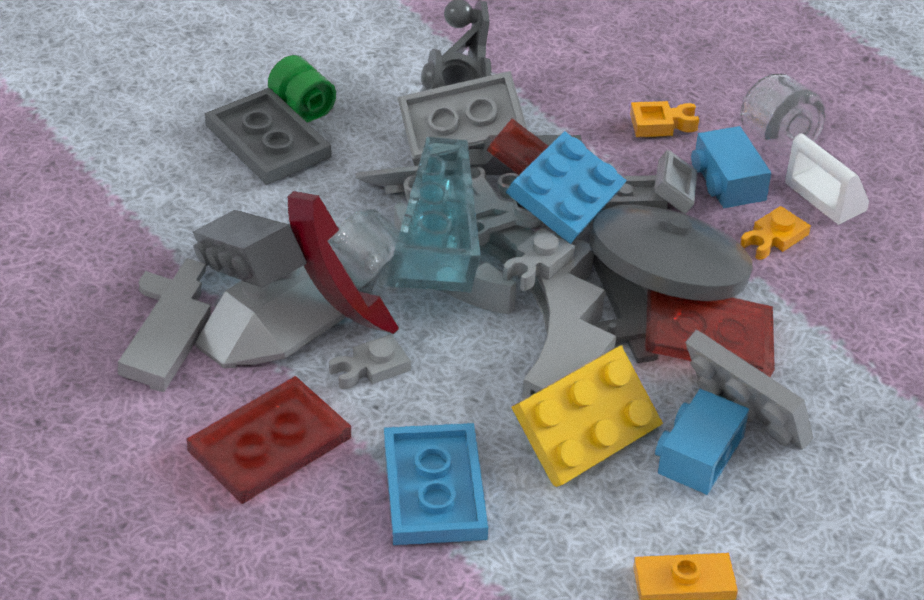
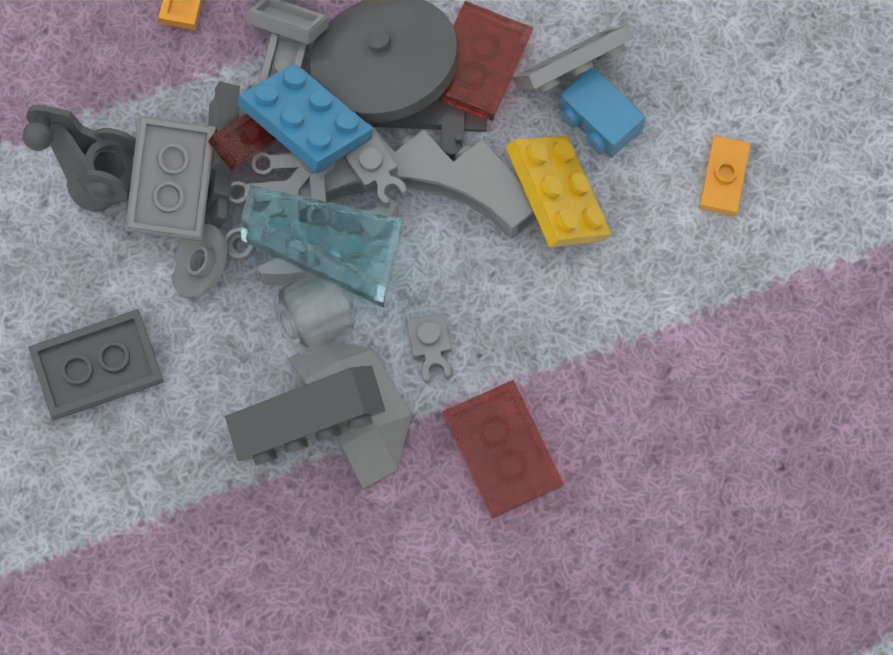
camera: 70 degrees left, 30 degrees up
light grey piece [118,258,211,392] -> none
green wheel [267,55,337,123] -> none
dark red slope [287,191,399,334] -> none
dark azure plate [384,423,488,545] -> none

